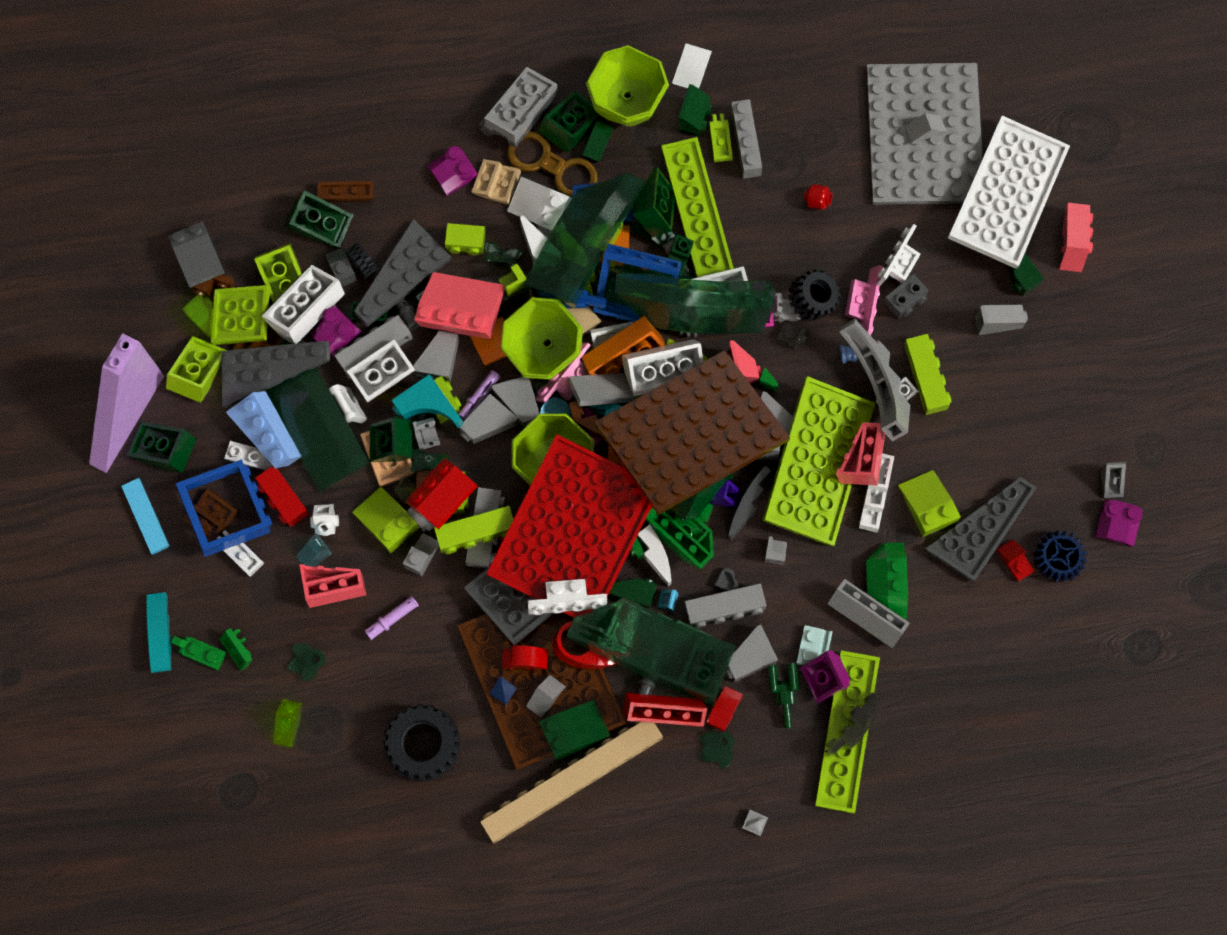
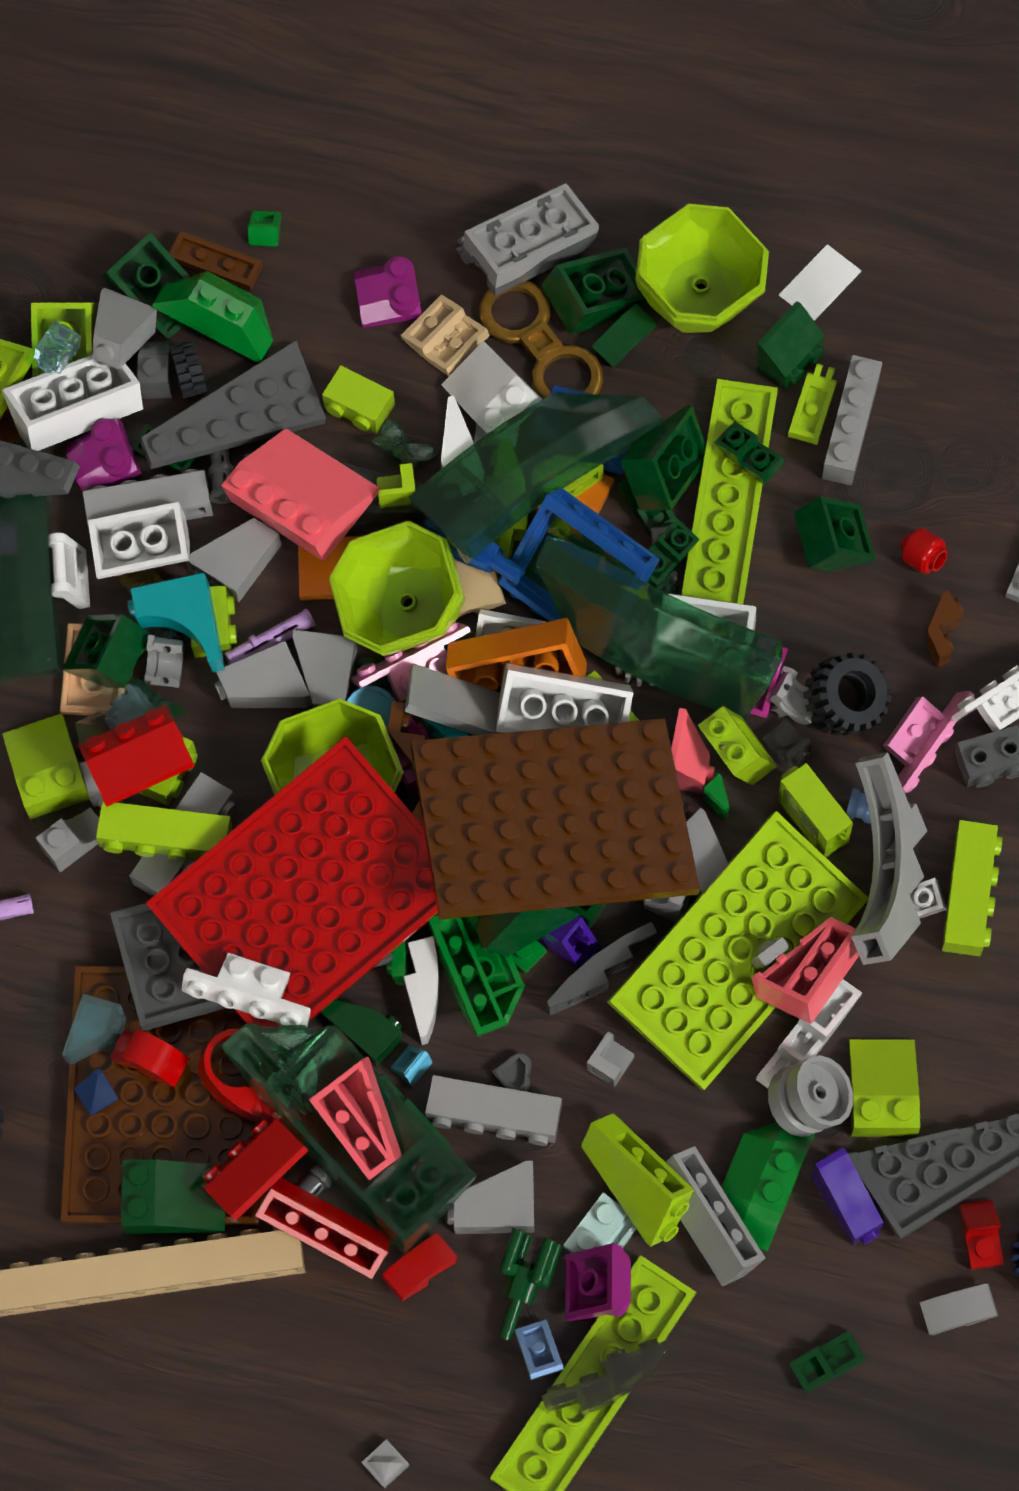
camera: 25 degrees right, 5 degrees down
light grey slope [526,675,566,718] -> none
clear green plate [700,731,735,769] -> none
none -> clear light blue brick [34,321,81,374]
none -> clear light blue slope [62,994,126,1064]
none -> light grey slope [92,288,157,369]
none -> clear light blue brick [104,684,155,729]
none -> green wedge [152,271,273,363]
none -> red slope [200,1116,309,1221]
none -> green slope [248,210,281,247]
none -> coral wedge [309,1056,402,1180]
none -> light blue slope [515,1320,564,1380]
none -> lime slope [581,1113,694,1247]
none -> lime window [698,706,778,785]
none -> dark green slope [715,421,784,484]
none -> light grey tile [750,937,789,969]
none -> light grey wheel [768,1055,853,1137]
none -> lime window [778,763,853,858]
none -> dark green slope [789,1330,867,1393]
none -> dark green slope [793,496,876,572]
none -> dark purple slope [811,1147,884,1245]
none -> light grey slope [920,1283,998,1335]
none -> reddish brown slope [924,590,964,668]

